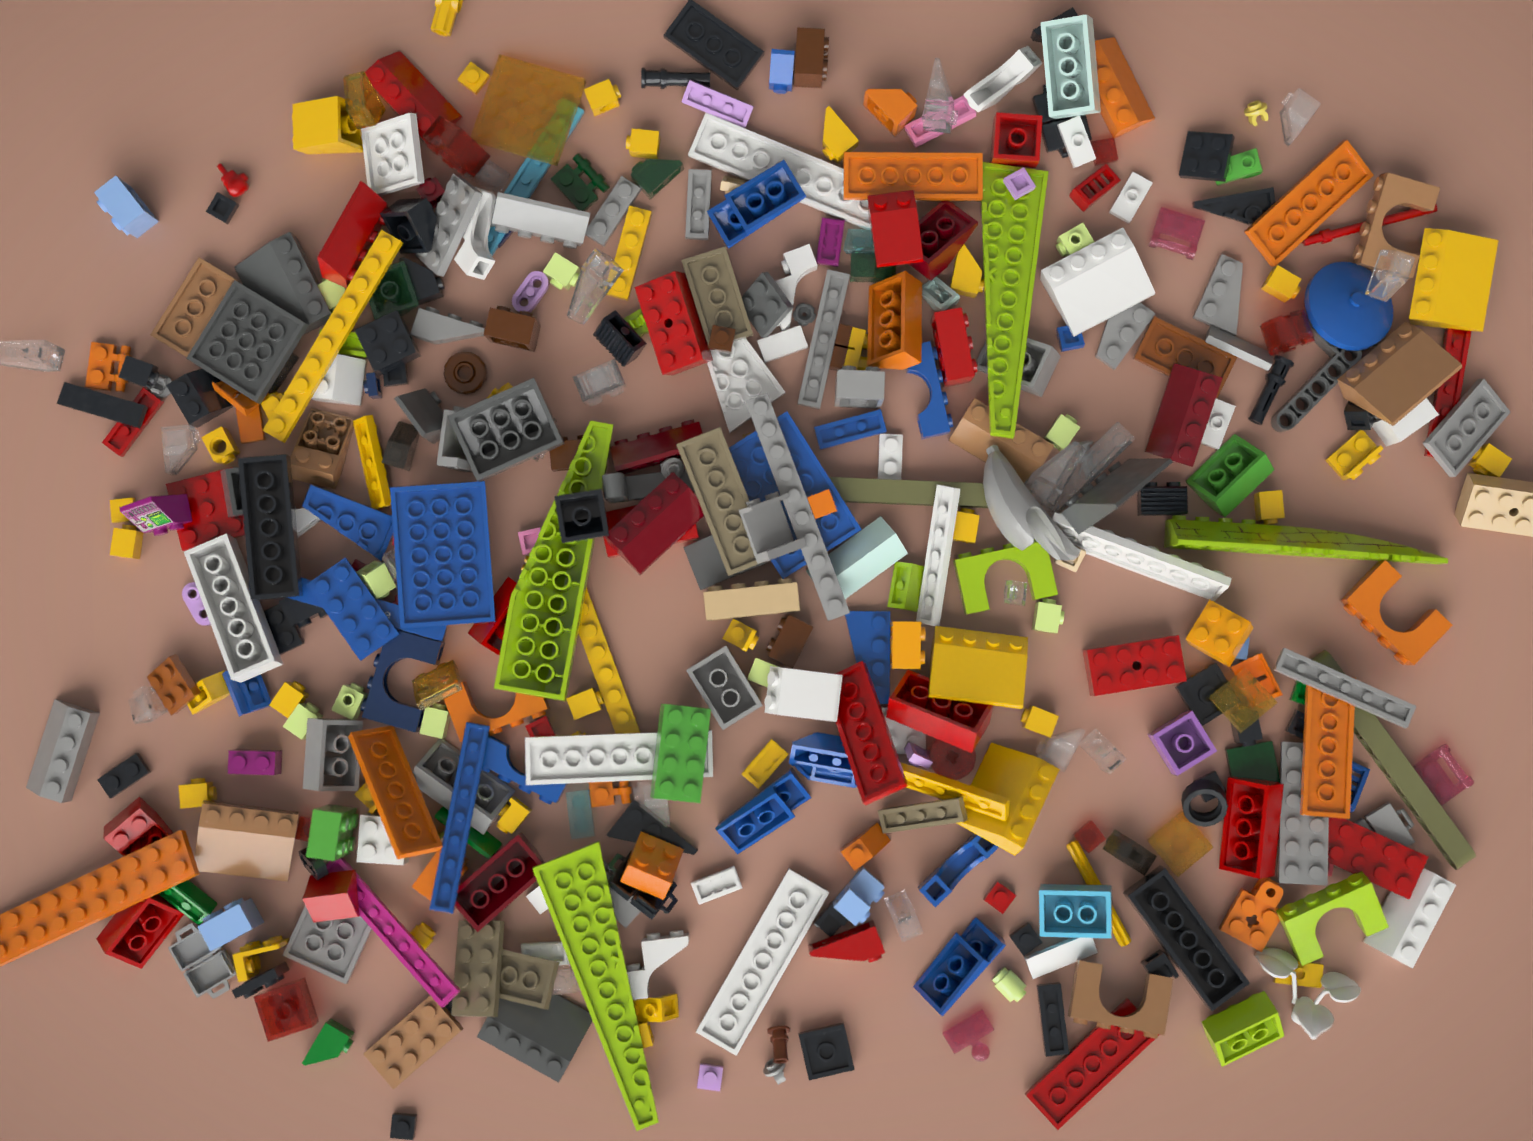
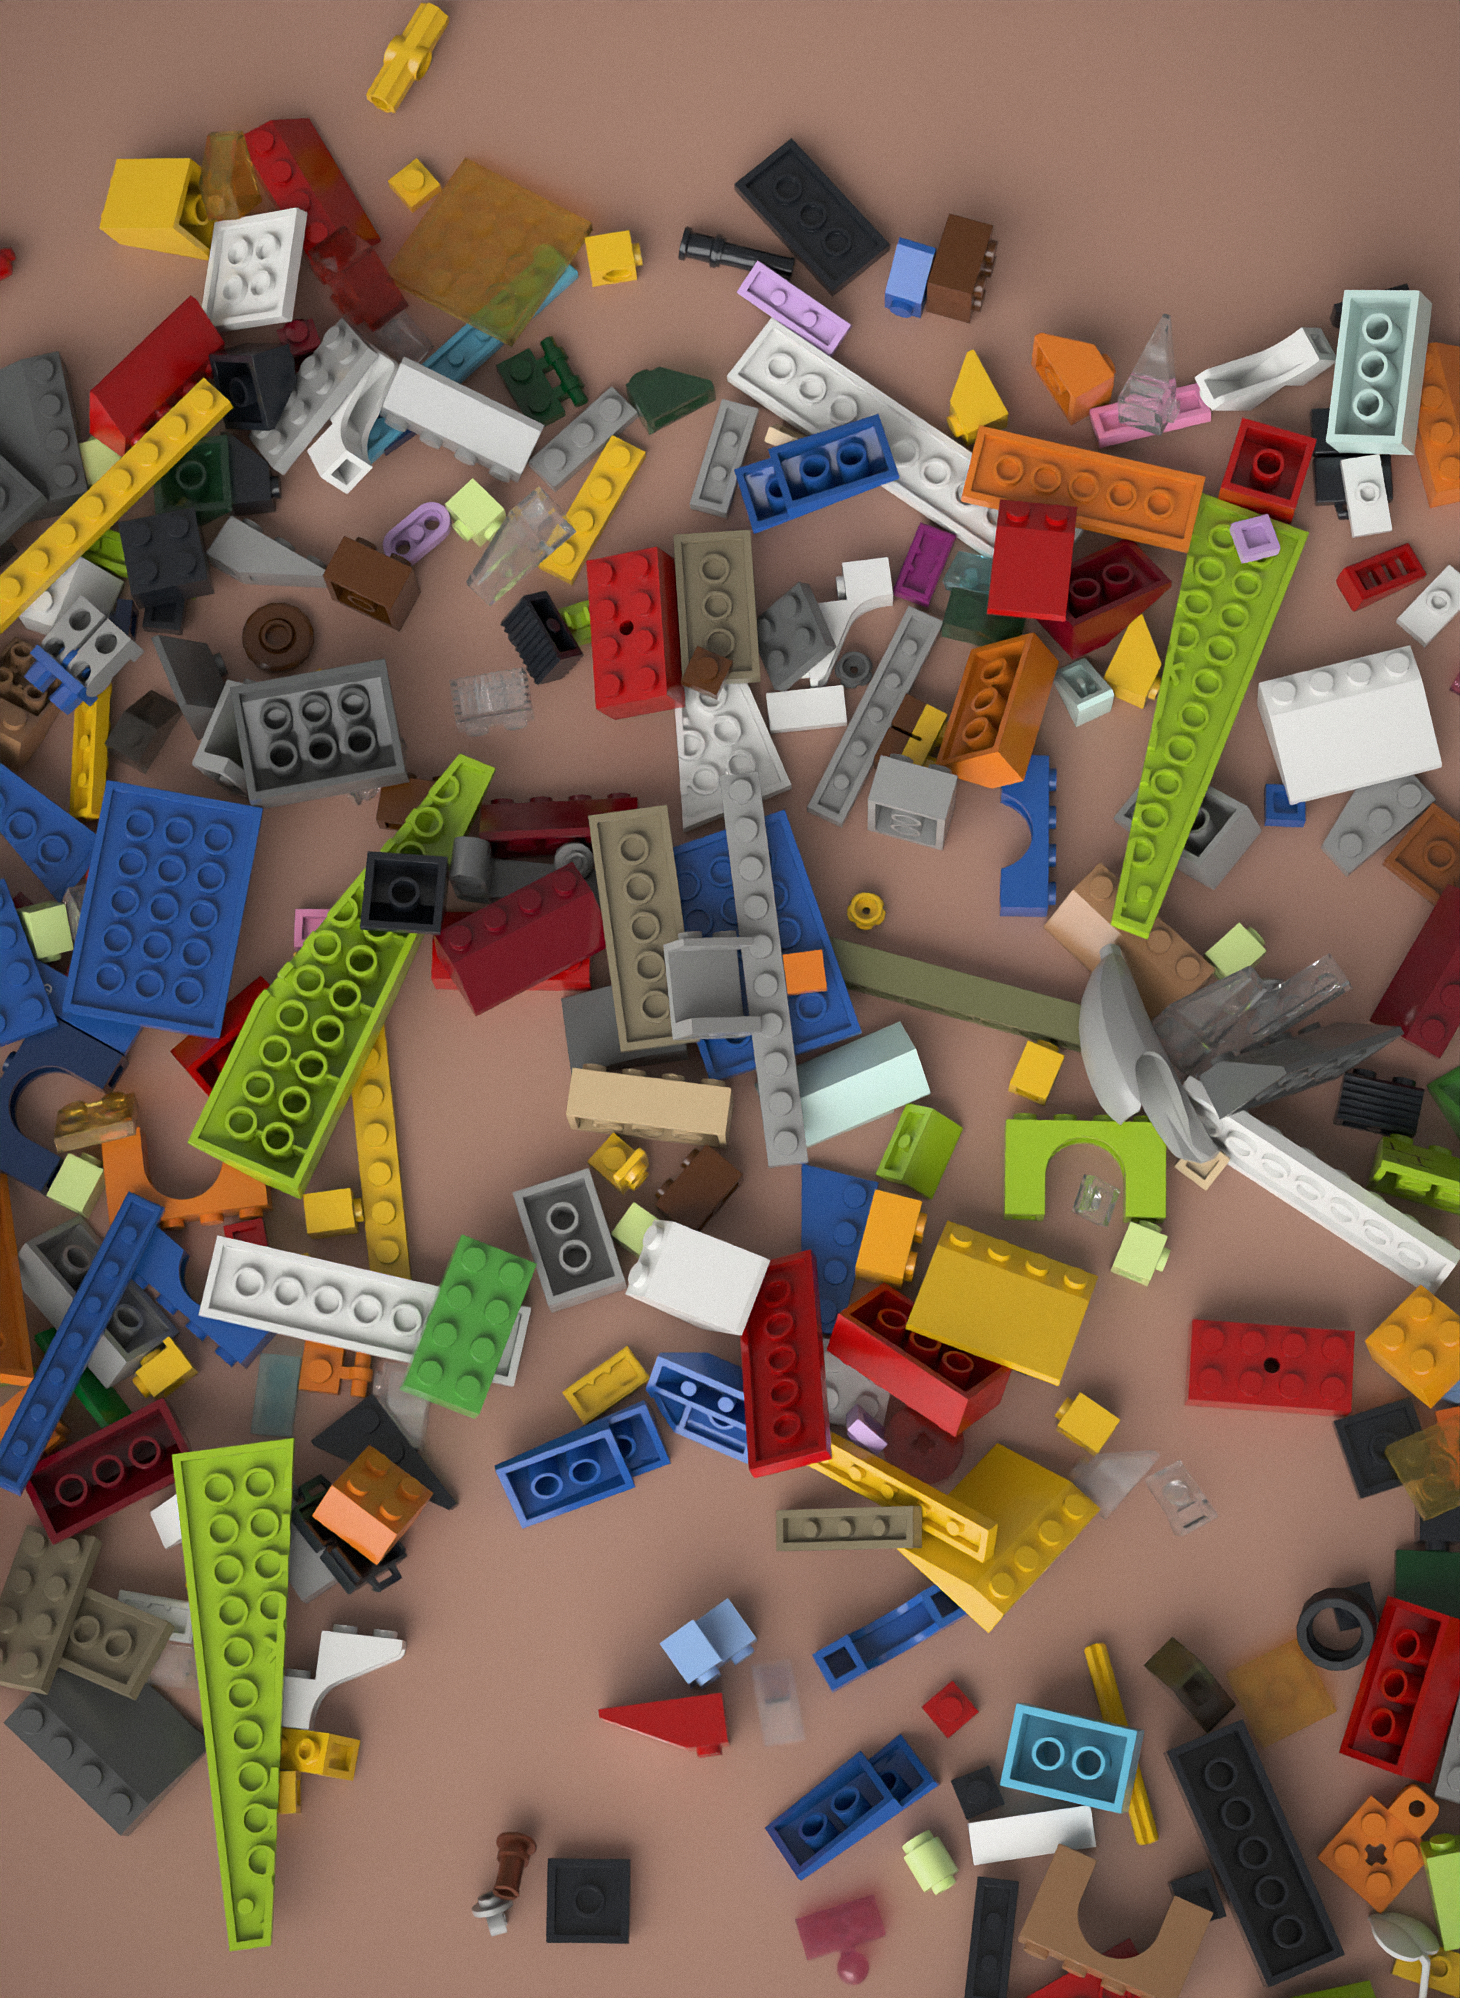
camera: 15 degrees right, 10 degrees down
yellow brick [626,128,660,160] -> none
white plate [691,866,743,905] -> none
white plate [696,868,829,1055] -> none
lavender plate [697,1063,723,1091] -> none
black panel [813,901,849,937] -> none
blue plate [814,409,887,450] -> none
orange slope [840,822,891,871] -> none
white plate [878,434,903,480] -> none
white plate [916,485,961,626] -> none
red brick [930,307,978,387] -> none
yellowish green brick [1056,223,1094,257] -> none
clear red plate [1072,820,1106,854] -> none
clear red plate [1091,137,1118,166] -> none
medium lavender brick [1147,710,1217,776] -> none
none -> light grey hips [24,595,145,715]
none -> yellow plate [847,892,886,930]

